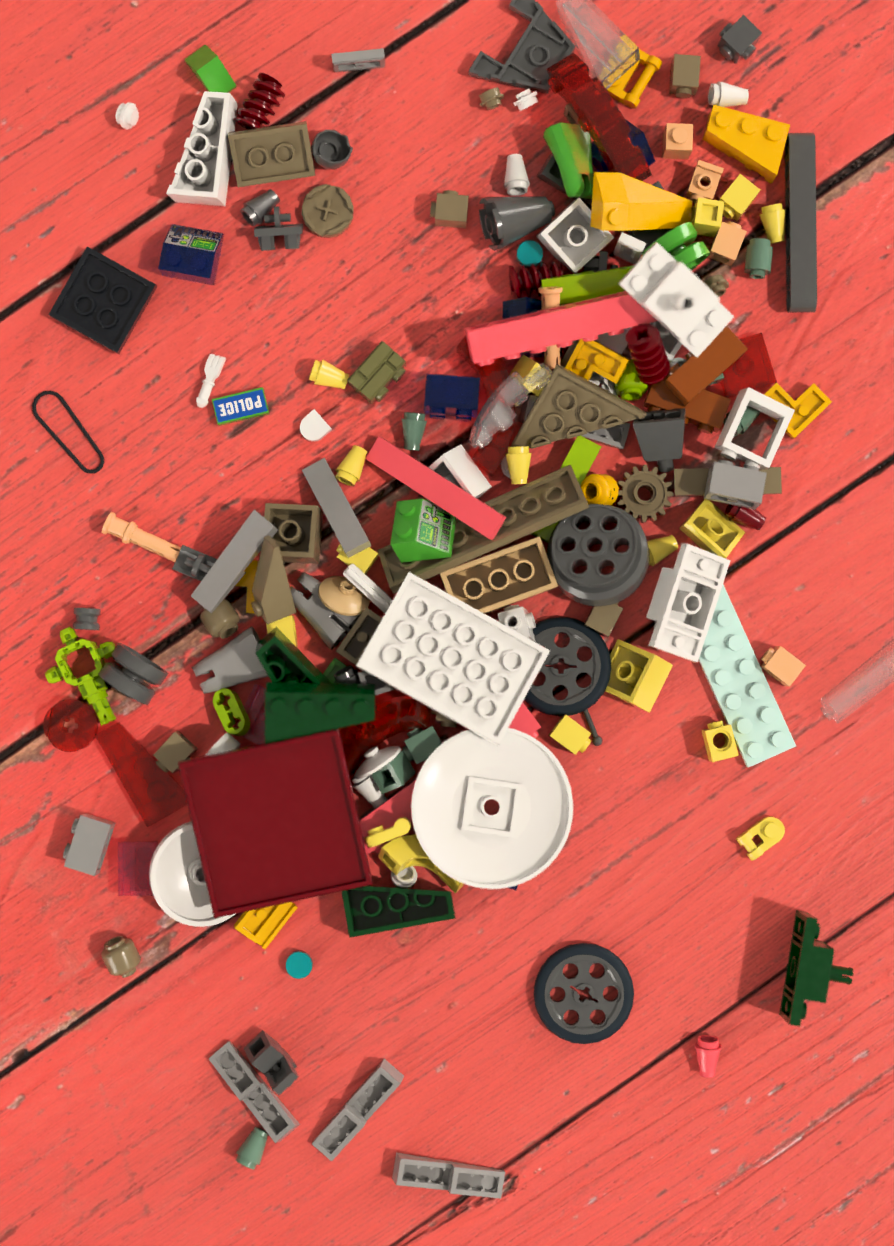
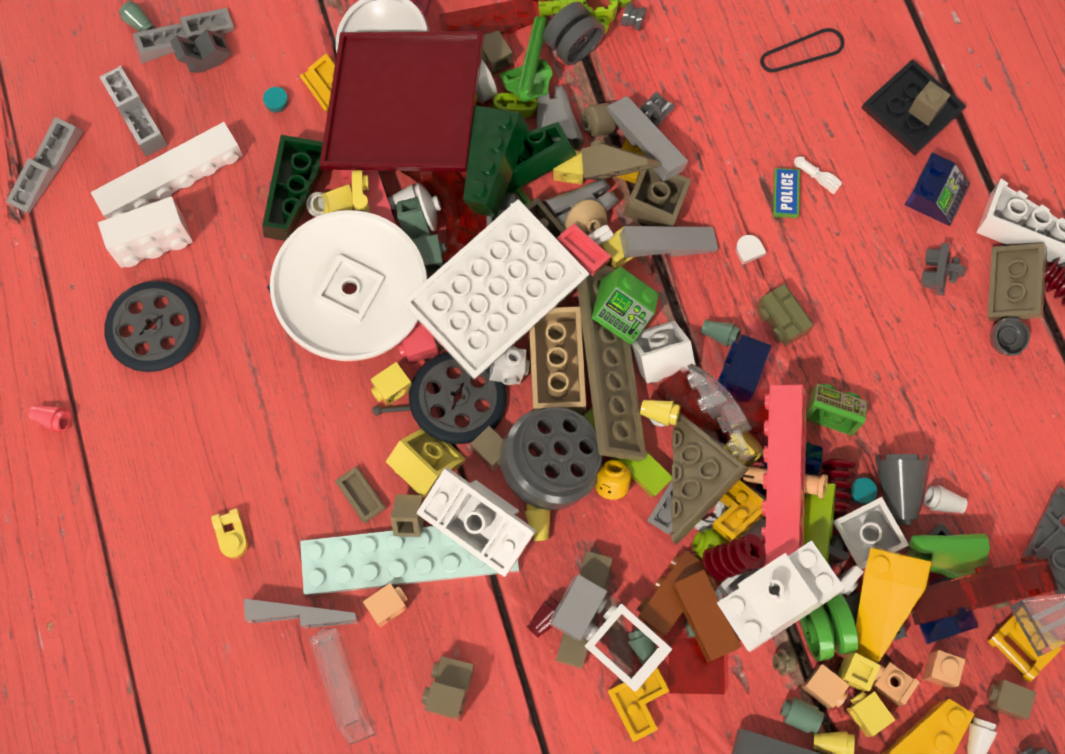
camera: 110 degrees right, 15 degrees down
light nougat pin [102,512,181,563] -> none
flat silver cone [240,189,280,227] -> none
dark tan tile [302,184,354,238] -> none
light yellow cone [309,359,349,389] -> none
light yellow cone [335,445,367,486] -> none
coral tile [366,436,507,540] -> none
dark tan brick [430,190,469,228] -> none
dark tan plate [479,88,504,110] -> none
white plate [513,89,539,111] -> none
dark tan gear [617,465,674,523] -> none
dark grey torso [633,408,686,472] -> none
light yellow slope [679,499,745,559] -> none
light yellow brick [701,721,739,762] -> none
dark green brick [779,910,853,1026] -> none
none -> white brick [90,122,243,219]
none -> white brick [98,196,193,268]
none -> light grey slope [244,599,359,629]
none -> dark tan tile [335,466,386,524]
none -> dark tan brick [390,494,424,537]
none -> dark tan brick [421,656,475,721]
none -> bright green slope [499,59,553,102]
none -> bright green axle [517,16,547,99]
none -> coral tile [556,223,611,276]
none -> bright green slope [806,384,867,436]
none -> dark tan brick [908,81,950,126]

